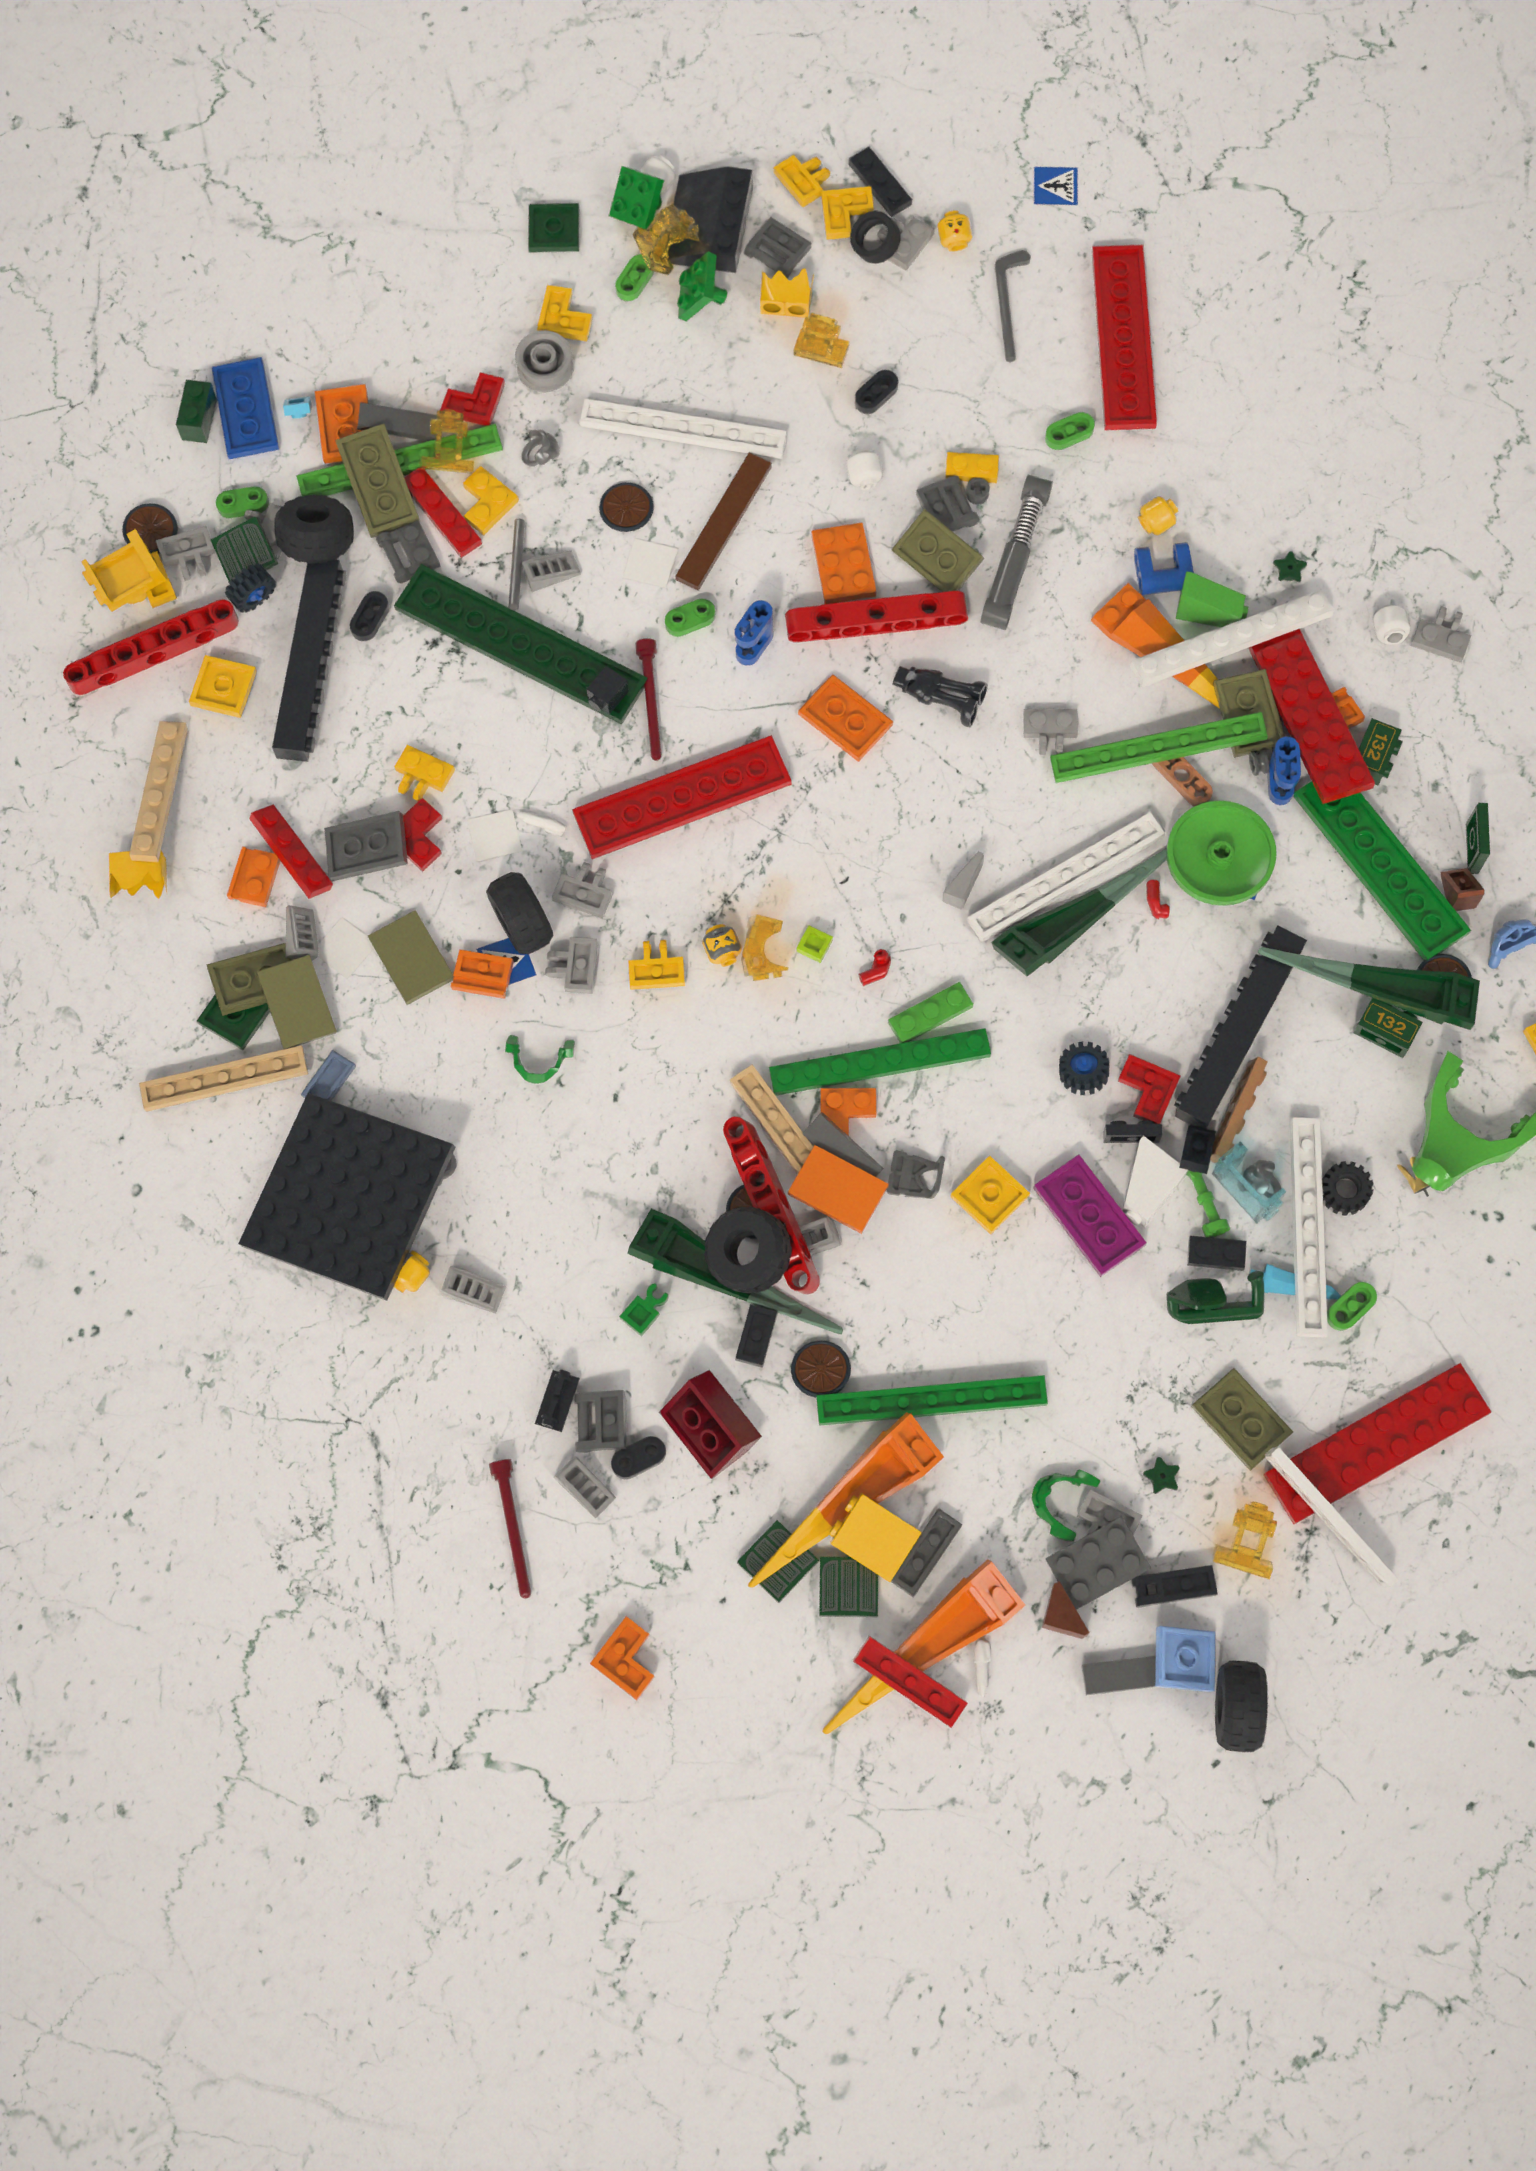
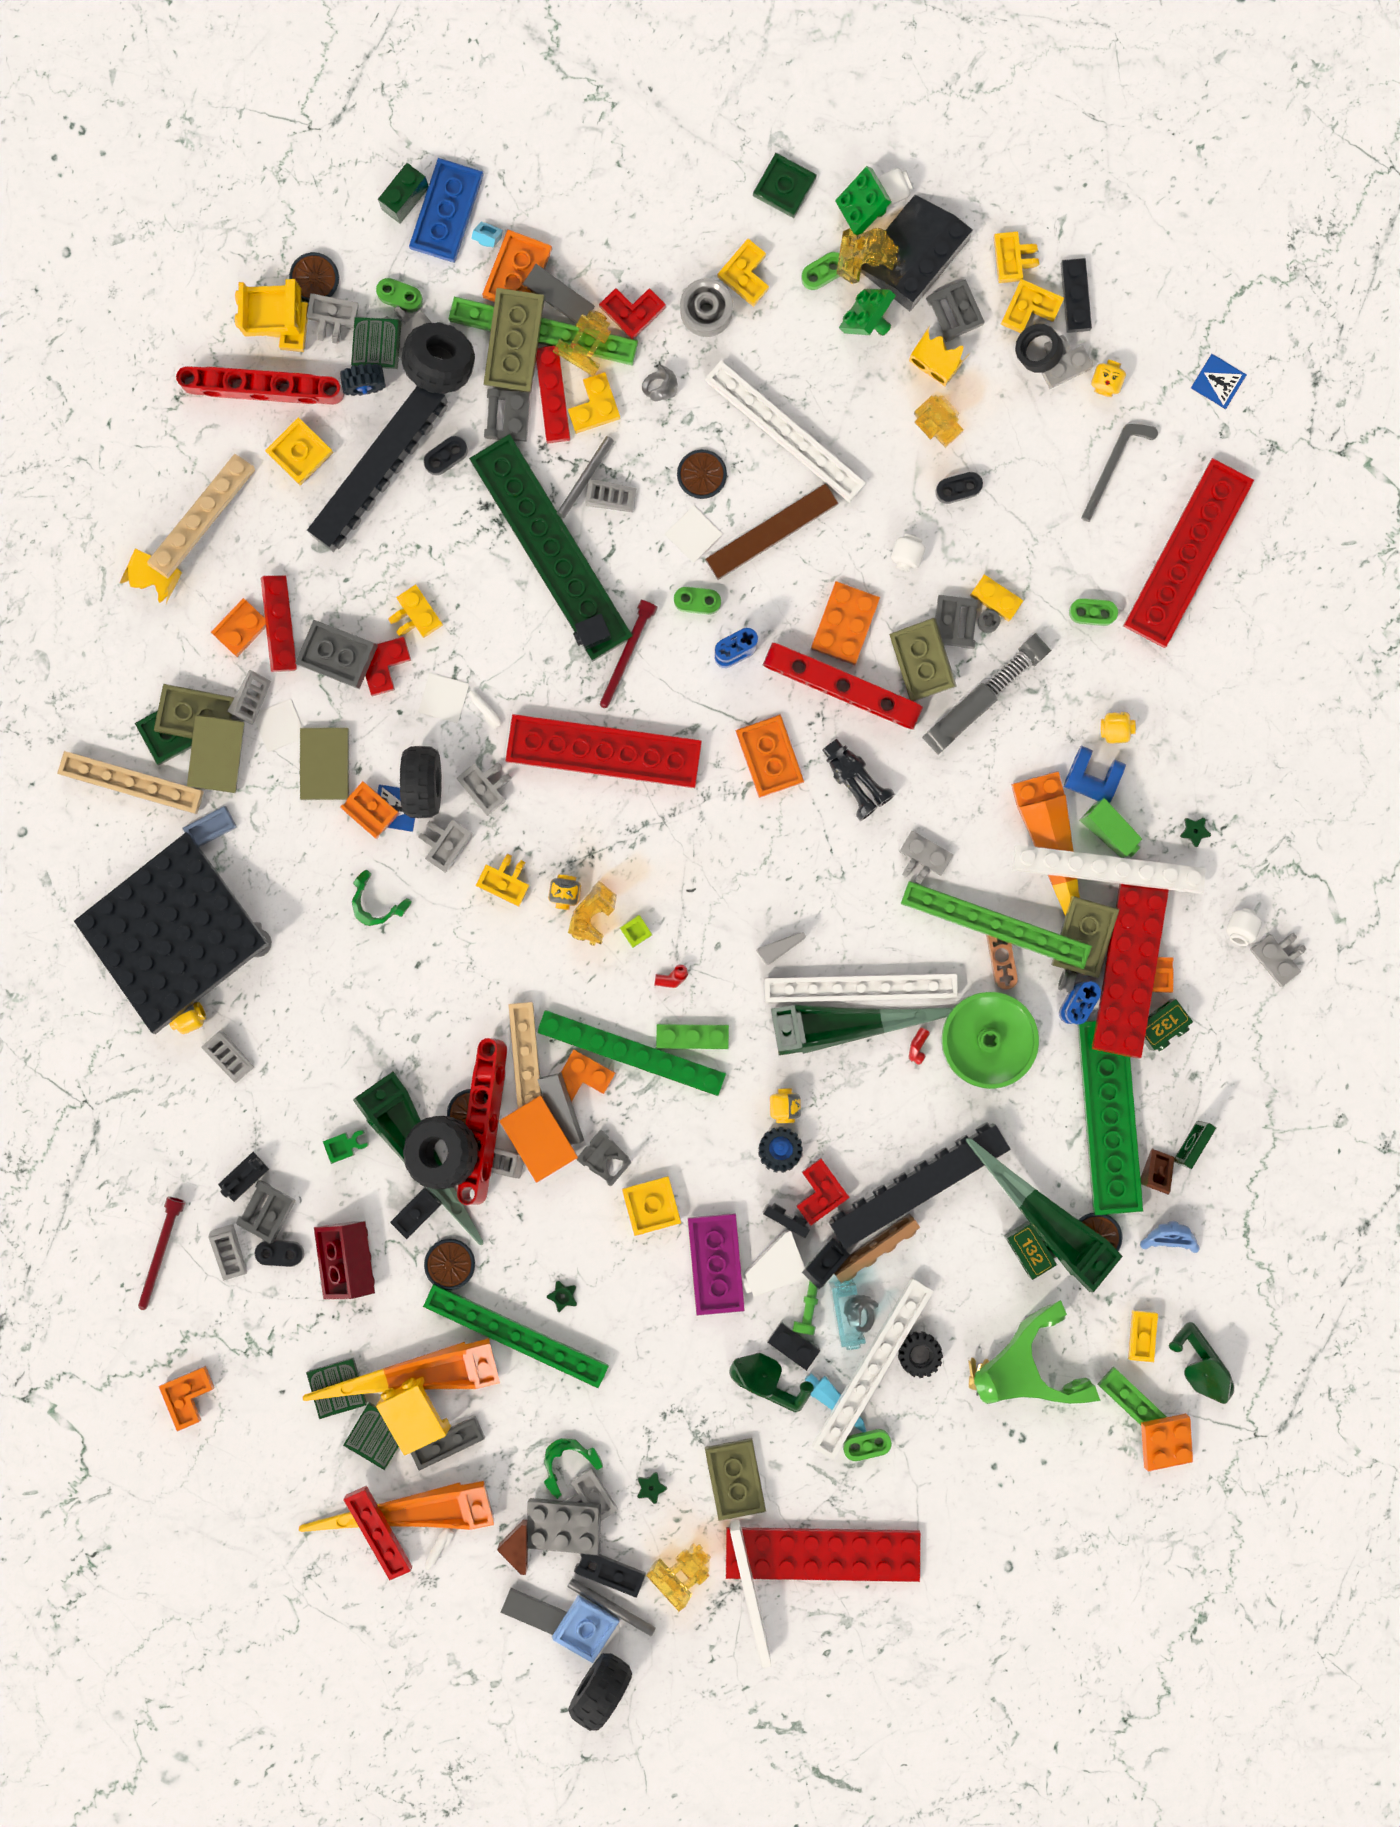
camera: 25 degrees right, 15 degrees up
none -> dark green plate [547,1281,577,1312]
none -> flat silver bar [567,1578,656,1636]
none -> yellow head [770,1088,801,1123]

